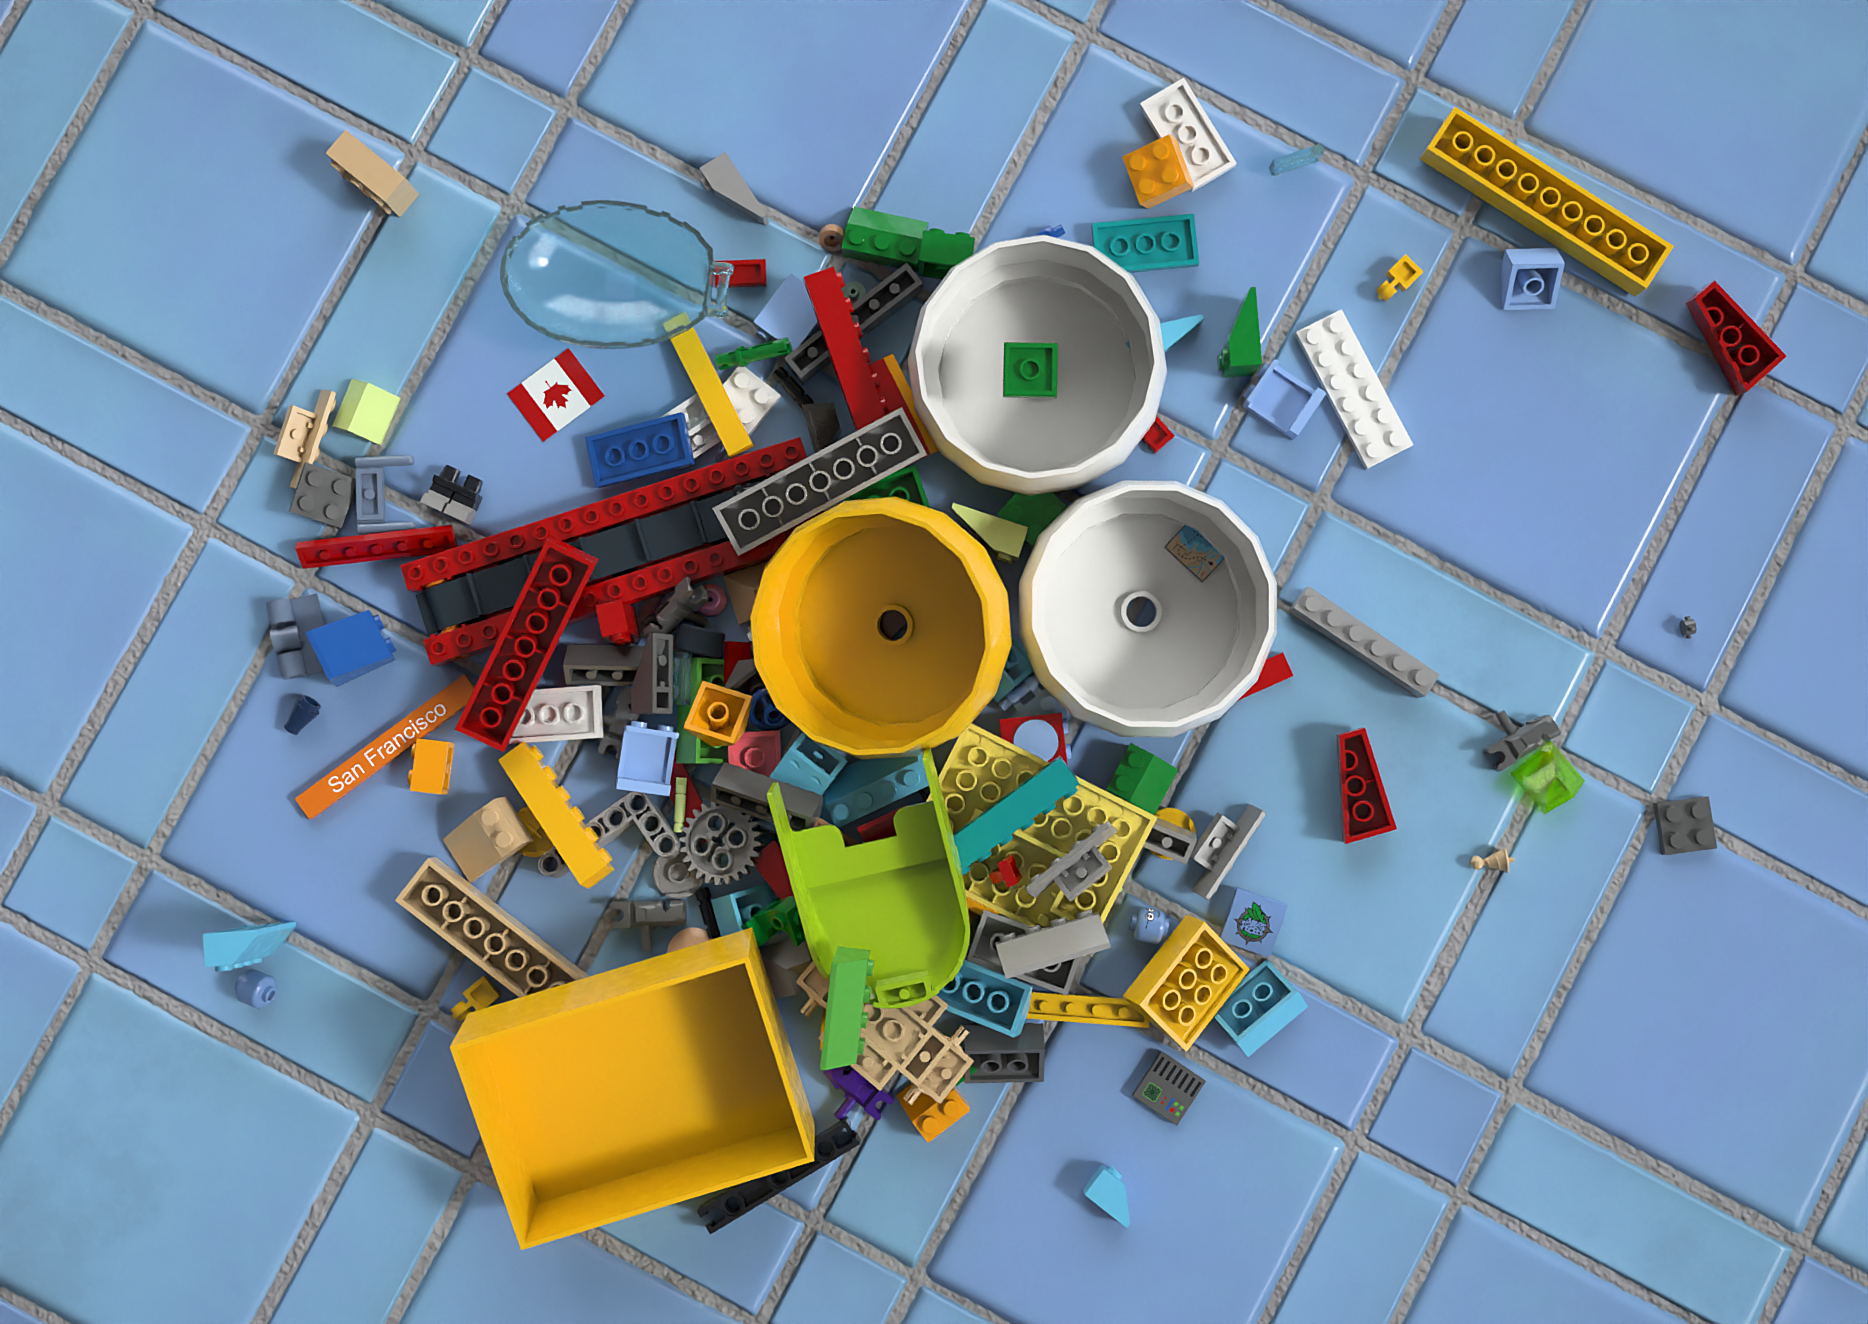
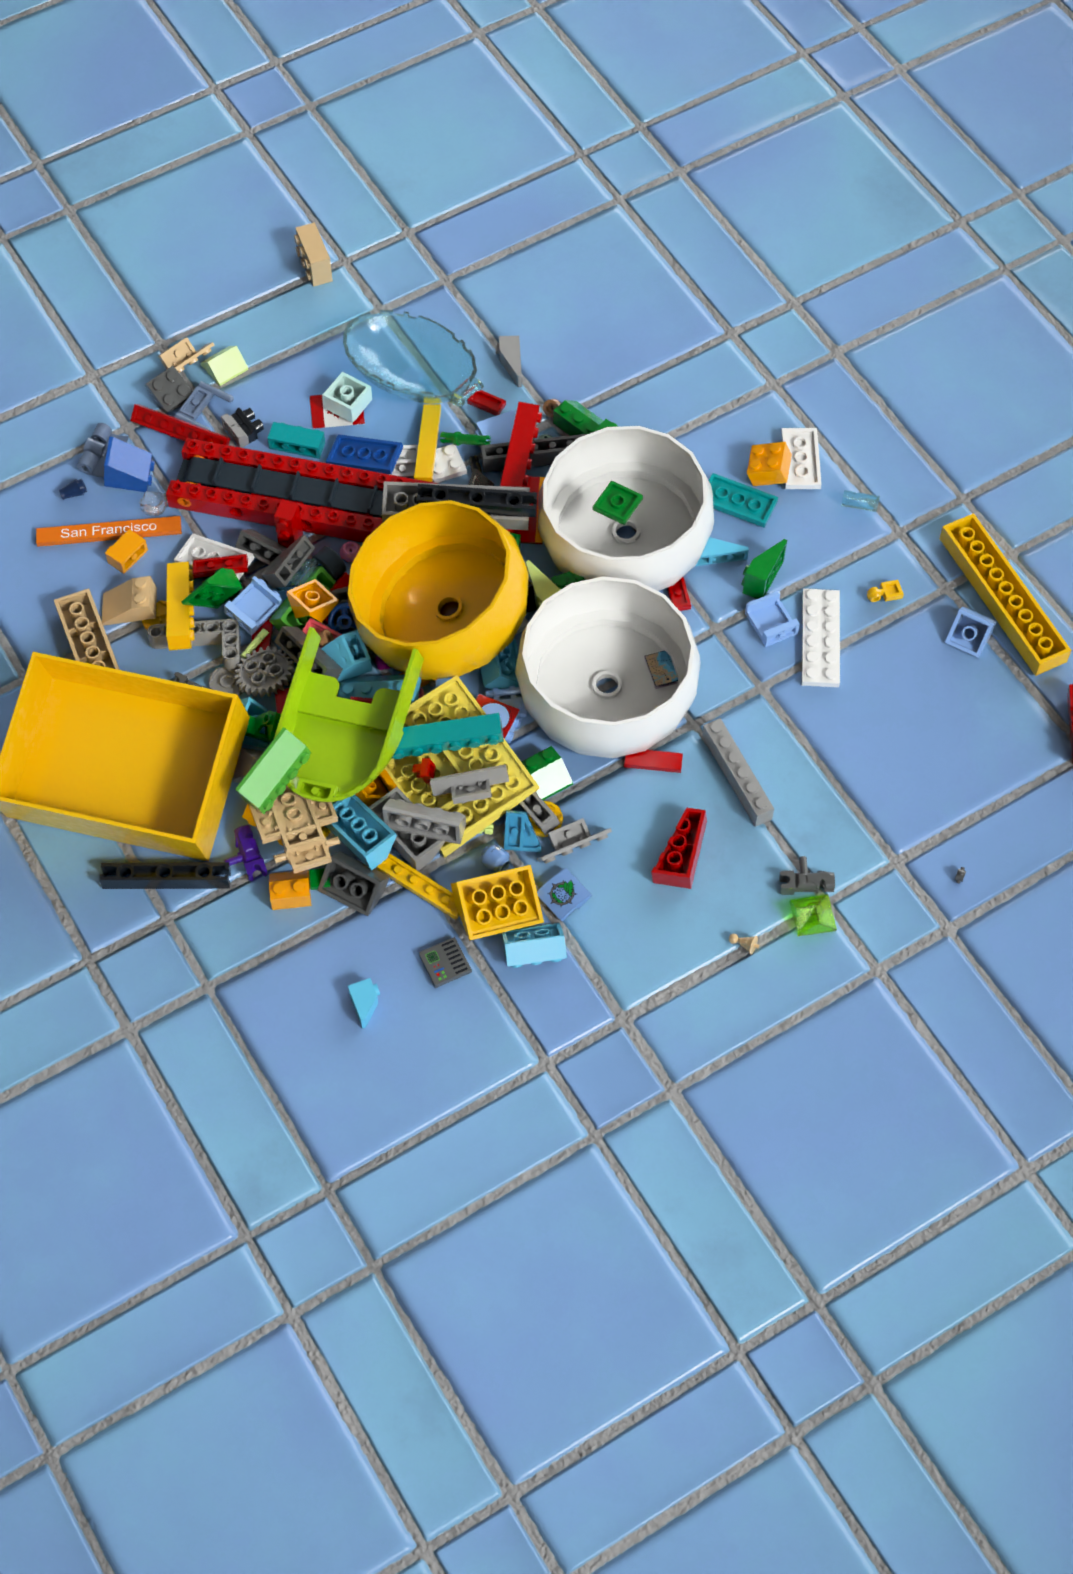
camera: 30 degrees right, 25 degrees down
red brick [455,536,599,752] -> none
dark grey piece [642,577,708,637] -> none
dark grey plate [1653,796,1717,855] -> none
none -> clear hair [139,491,167,517]
none -> green slope [181,568,242,608]
none -> red tile [192,554,248,578]
none -> teal brick [267,422,326,459]
none -> medium nougat tile [318,629,334,647]
none -> light aqua brick [322,372,372,423]
none -> black piece [416,484,538,517]
none -> dark azure wing [504,810,542,852]

